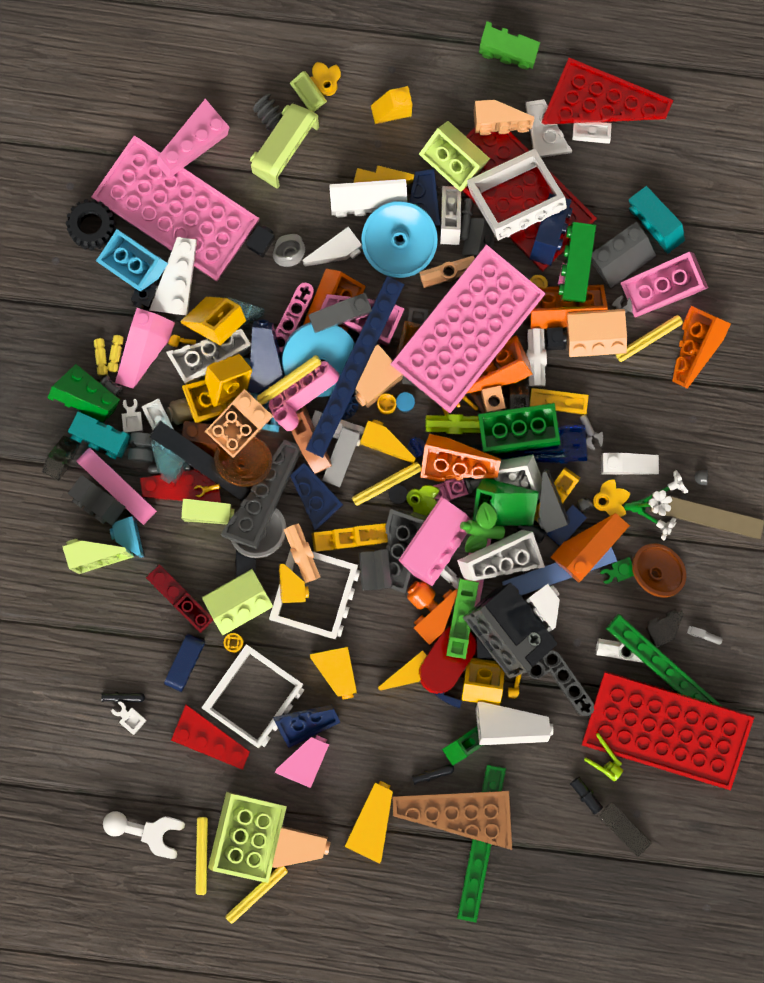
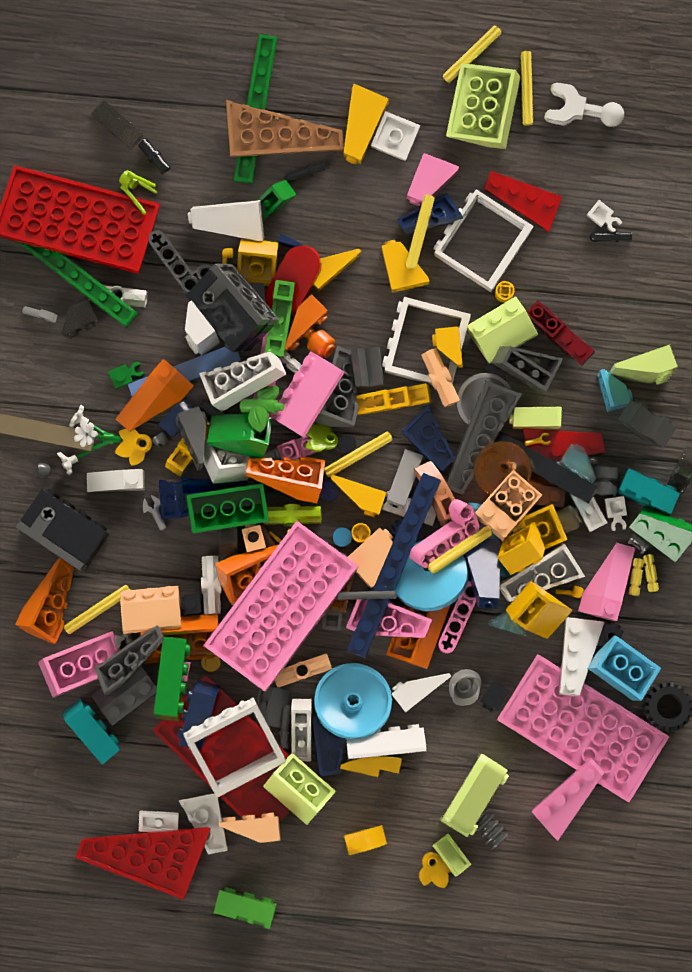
camera: 175 degrees left, 0 degrees up
bright pink beam [76,448,157,525] -> none
dark blue beam [164,634,205,692] -> none
light nougat slope [272,826,331,868] -> none
dark grey slope [308,293,372,333] -> none
yellow plate [529,388,589,415] -> none
dark orange dish [632,544,686,598] -> none
none -> black piece [16,489,109,573]
none -> dark grey wedge [94,625,164,695]
none -> dark grey bar [337,591,396,600]
none -> white plate [371,111,420,161]
none -> light yellow axle [406,195,435,269]
none -> dark grey wedge [492,346,563,392]

